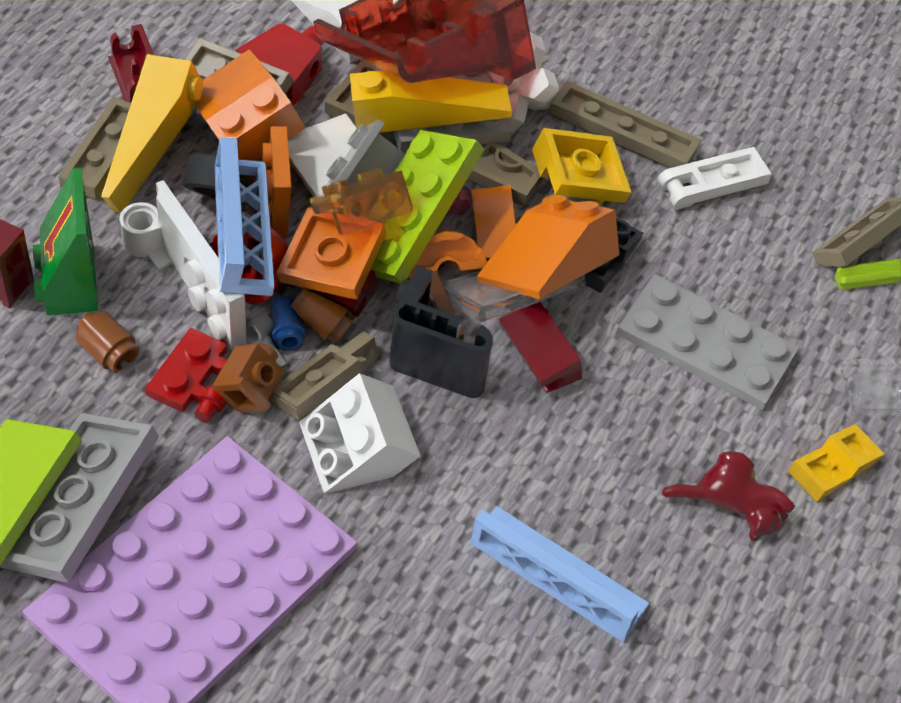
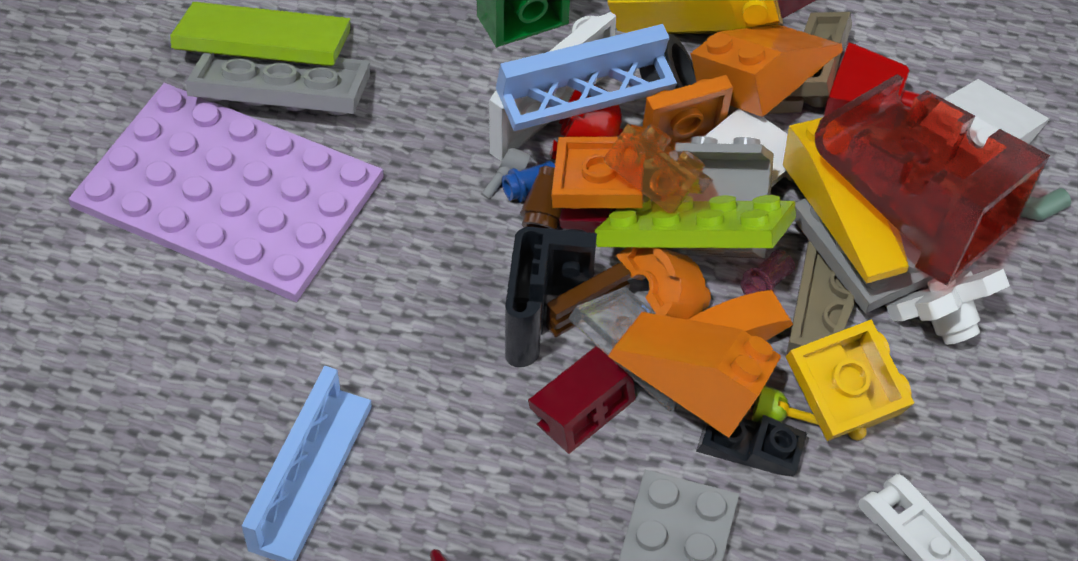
camera: 80 degrees right, 0 degrees up
dark orange brick [75,311,139,373] -> none
red plate [145,327,228,423] -> none
dark orange brick [212,343,284,413] -> none
dark tan hinge [270,331,380,421] -> none
white slope [299,373,421,494] -> none
dark tan plate [549,81,701,168] -> none

